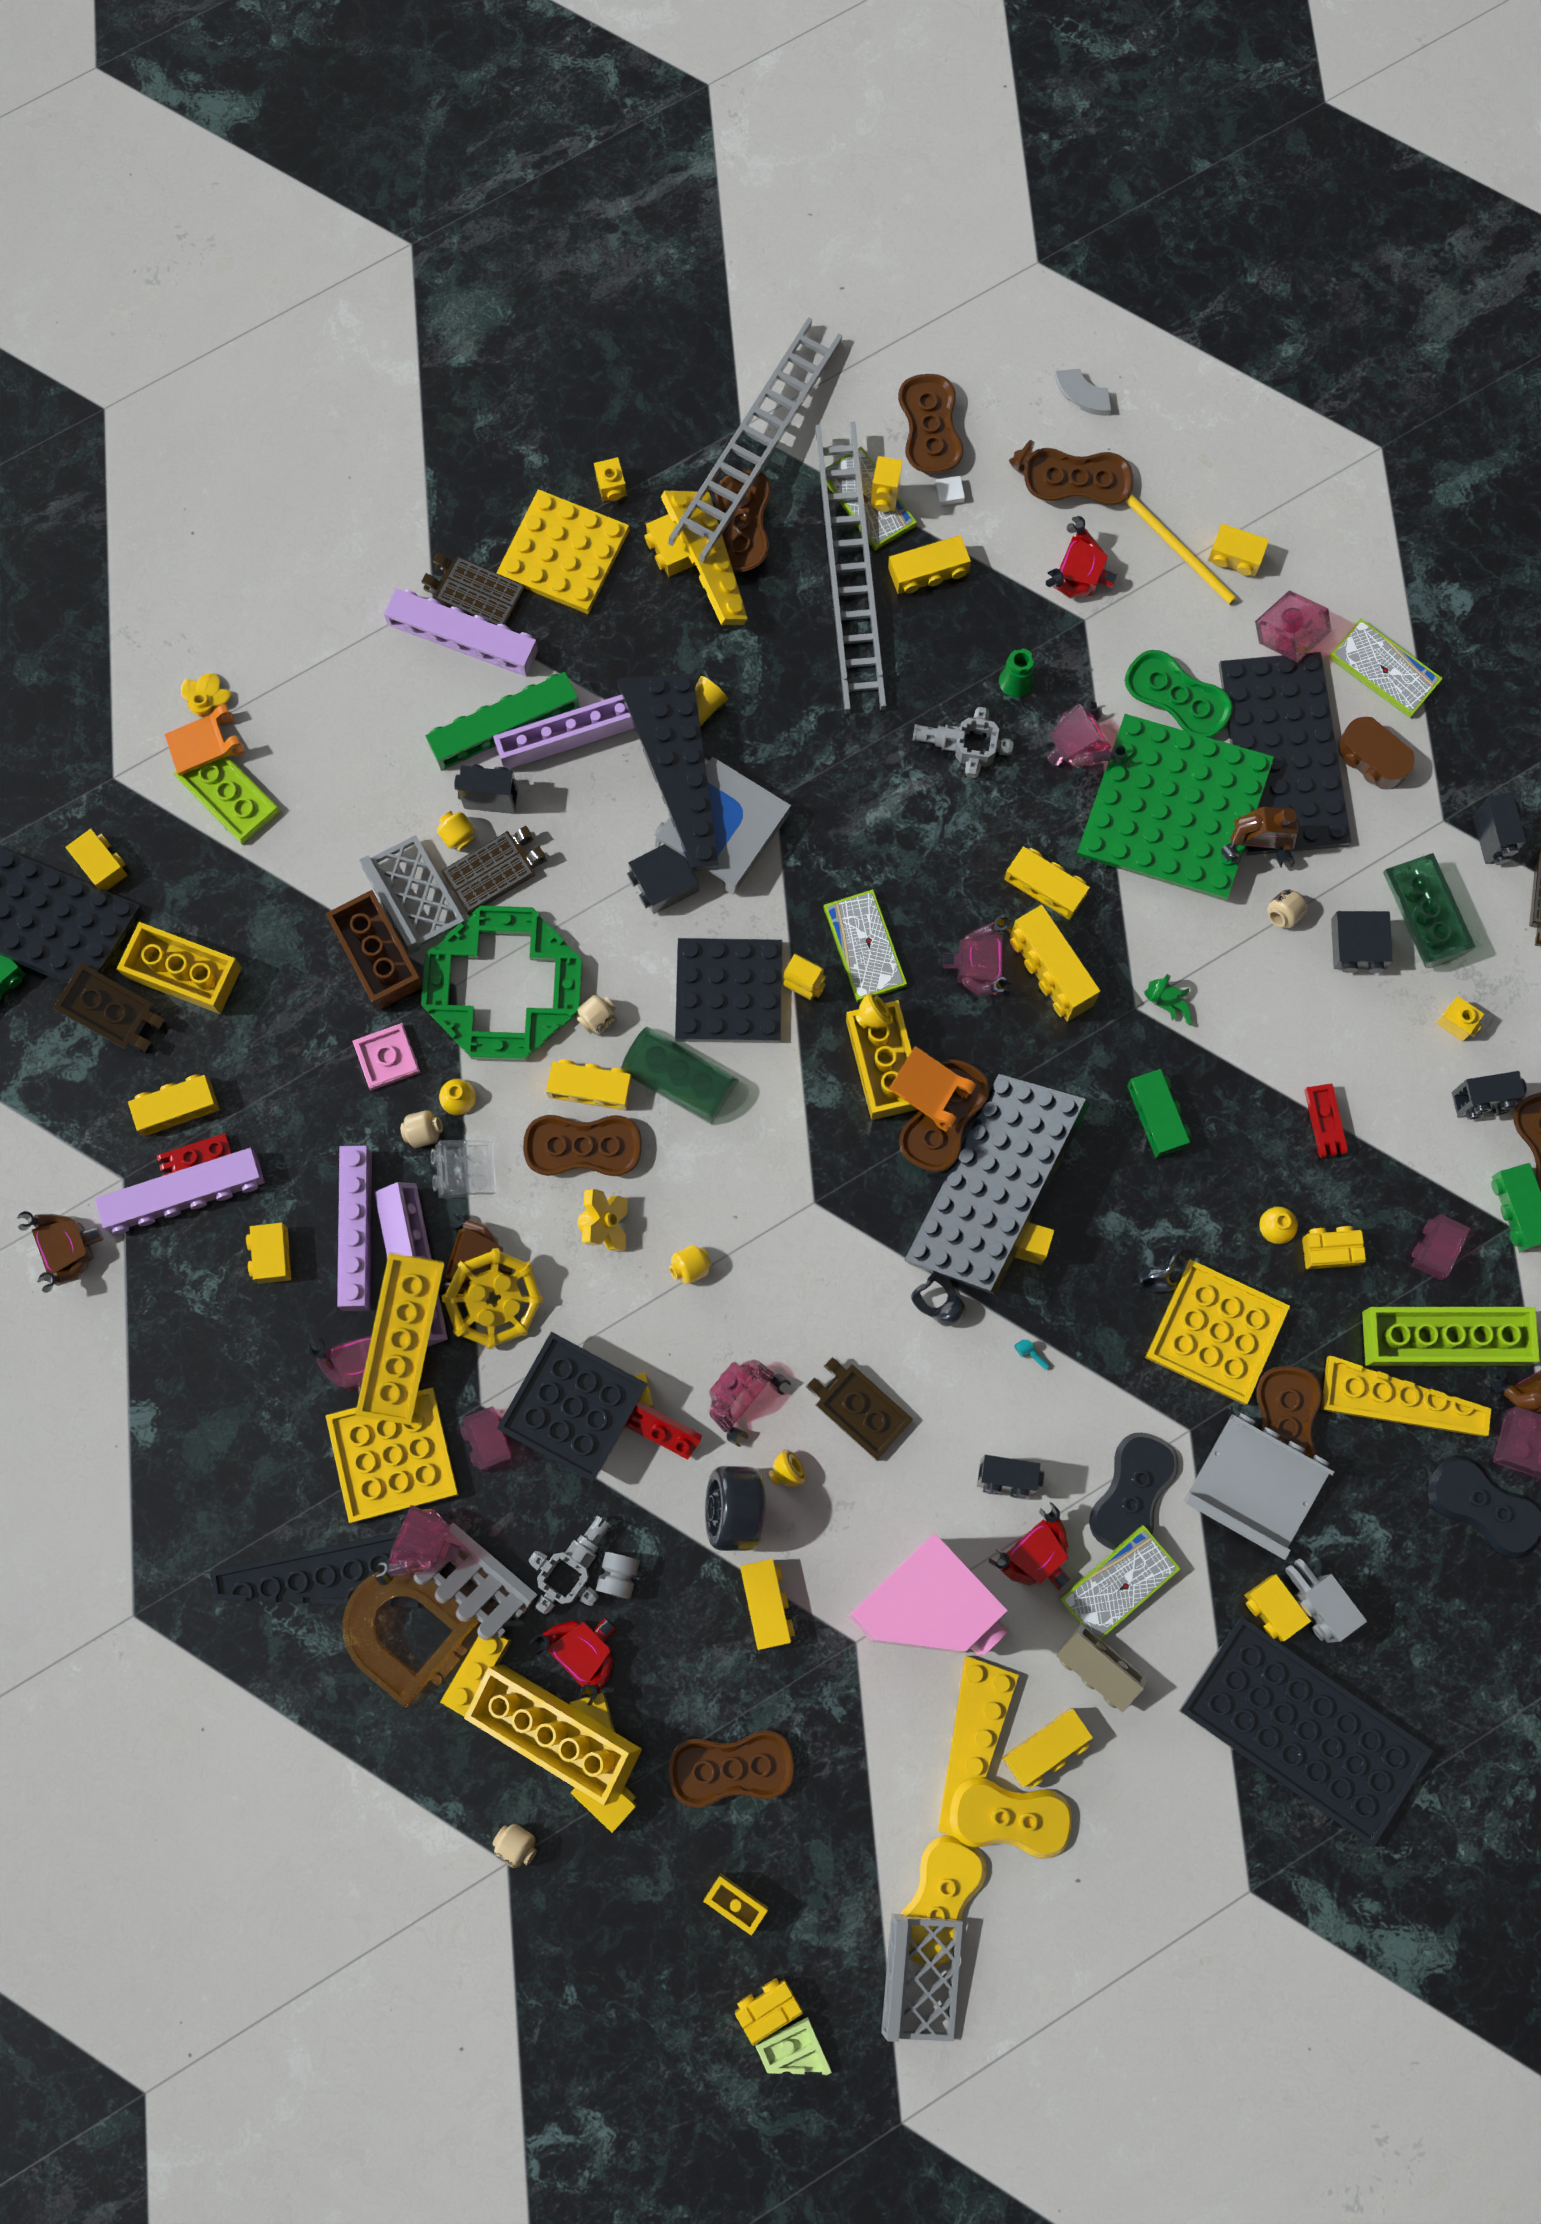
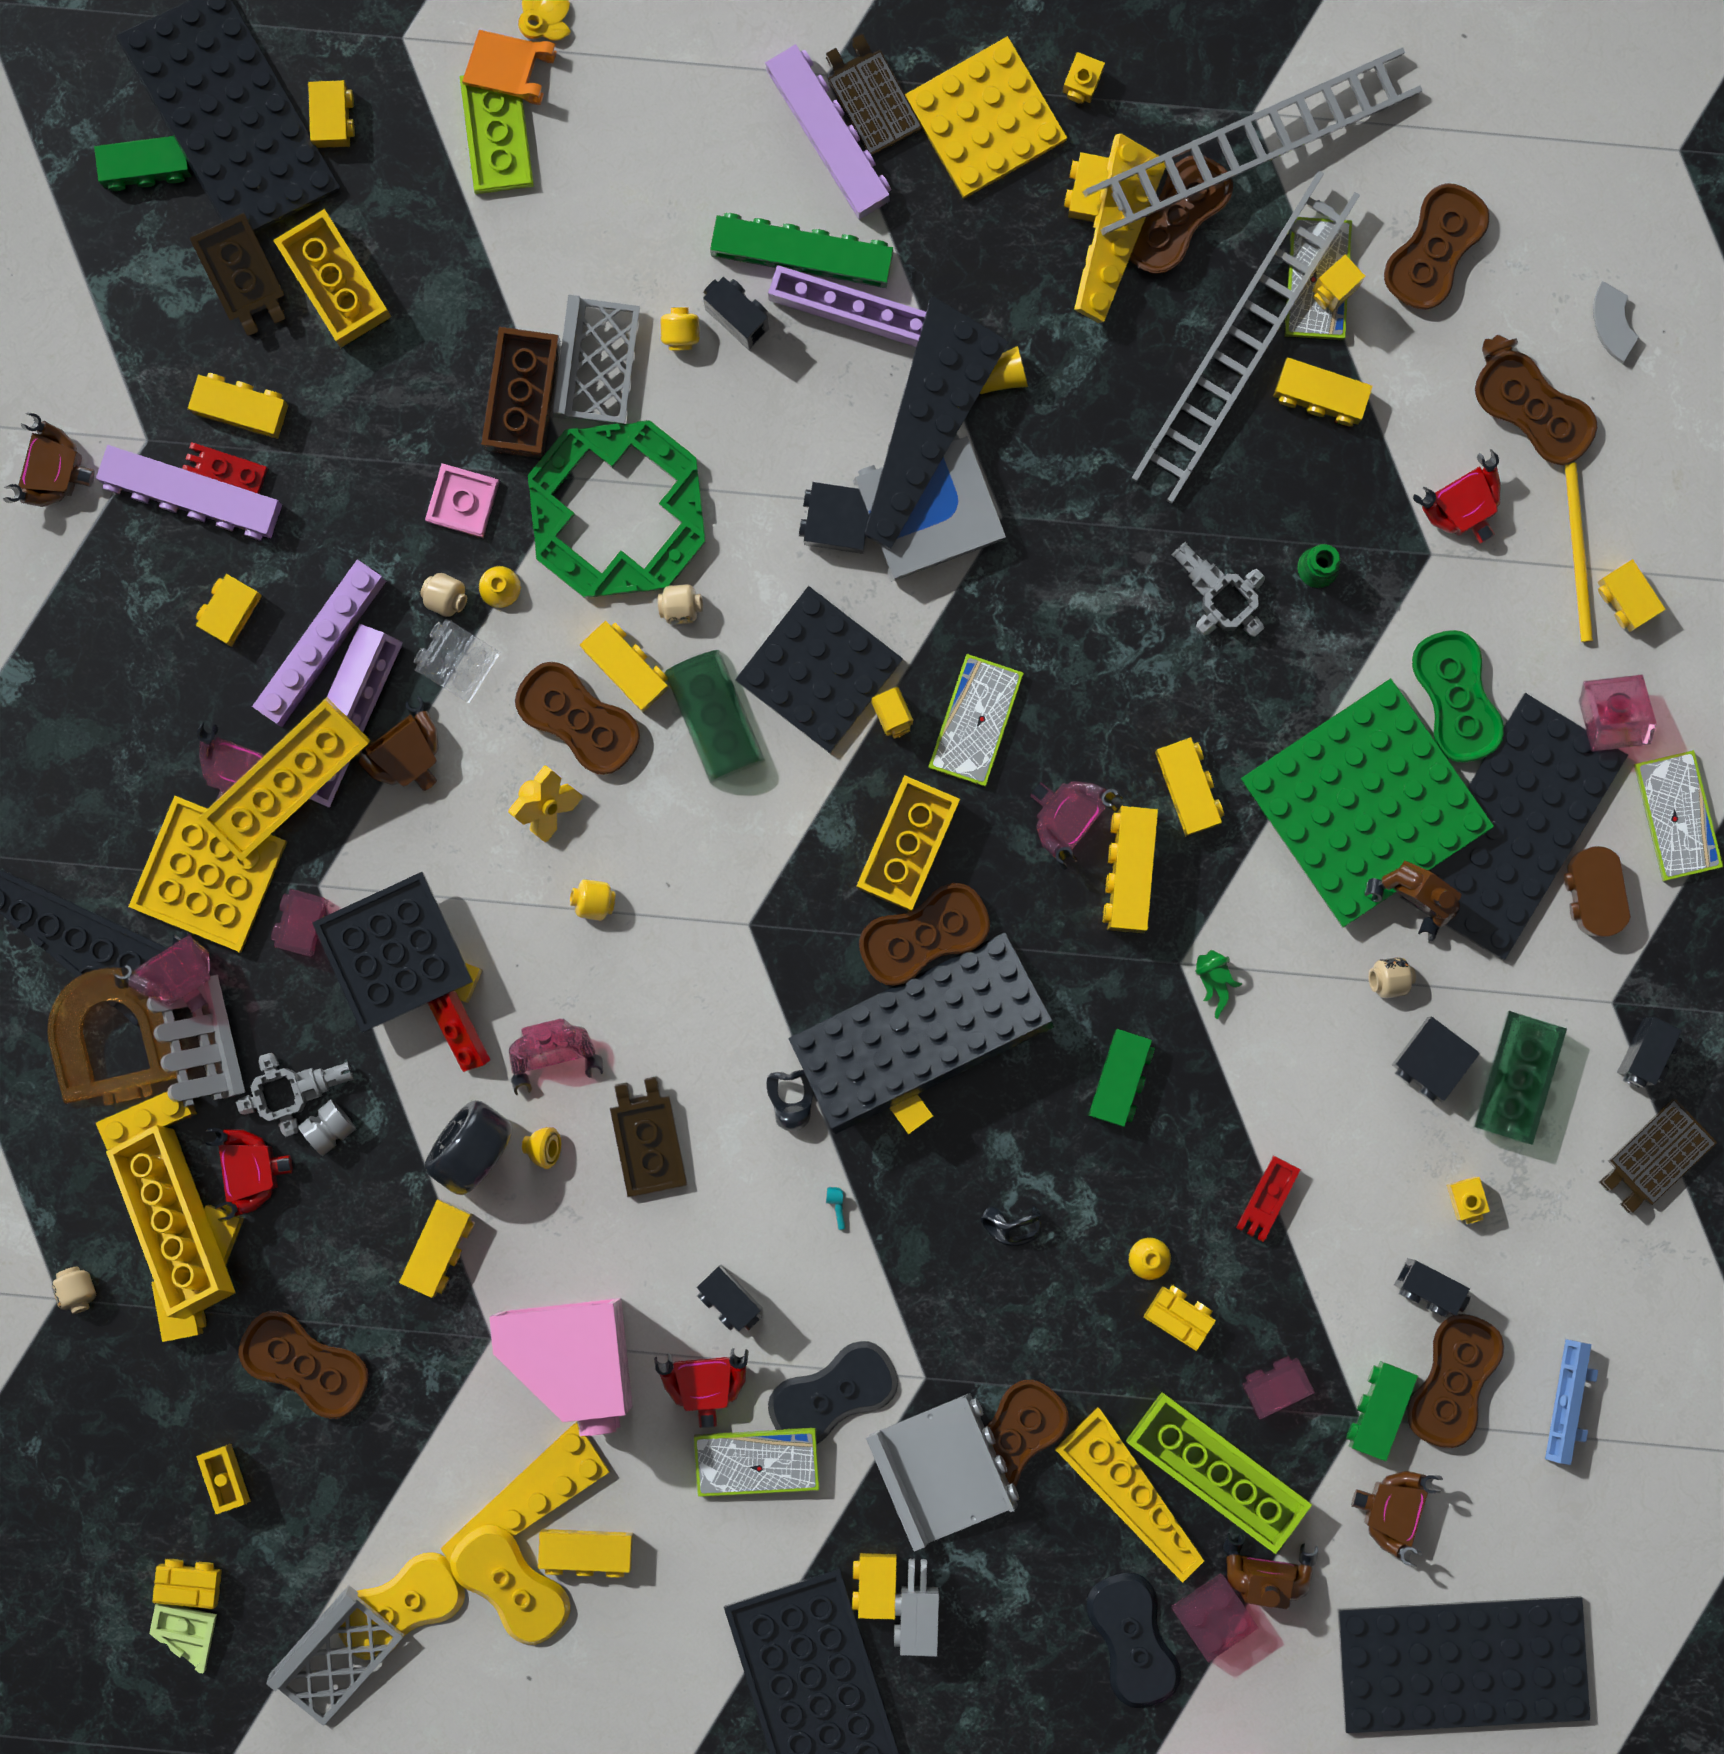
camera: 40 degrees right, 10 degrees up
dark brown tile [441,825,547,915] -> none
yellow plate [442,1248,544,1349] -> none
yellow brick [856,993,892,1028] -> none
orange flag [889,1046,976,1131] -> none
white tile [935,476,965,506] -> none
clear pink torso [1046,700,1128,768] -> none
dark tan brick [1056,1623,1148,1712] -> none
yellow plate [1145,1259,1290,1405] -> none

